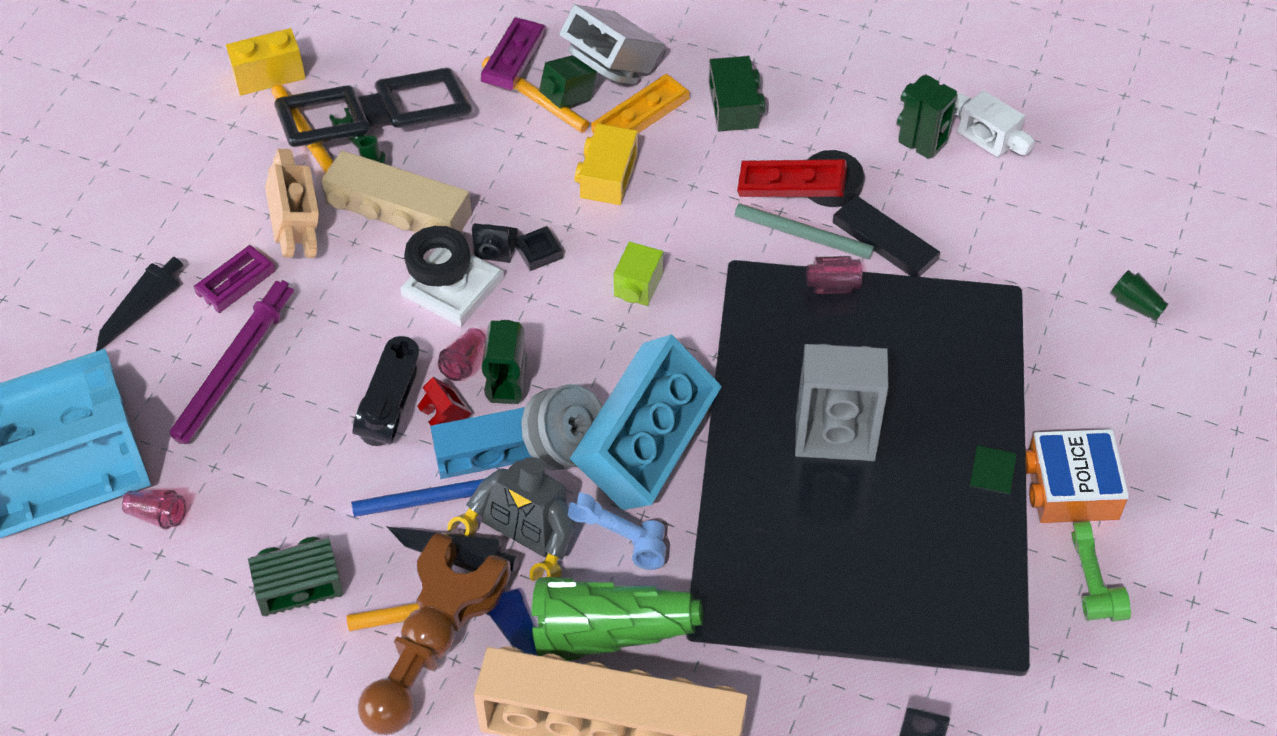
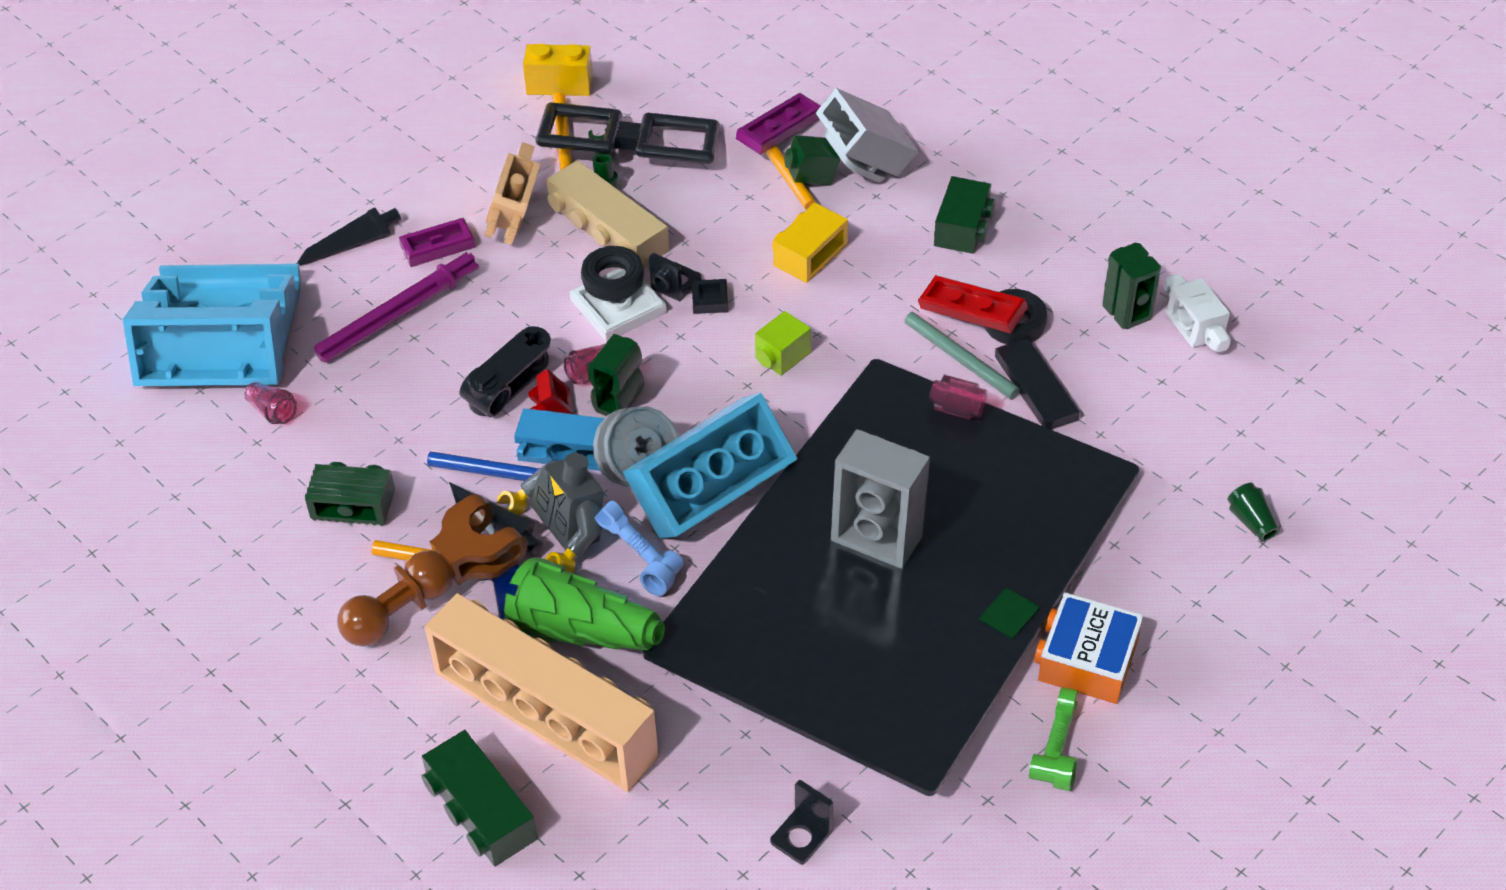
camera: 25 degrees right, 5 degrees down
light orange tile [591,73,690,134] -> none

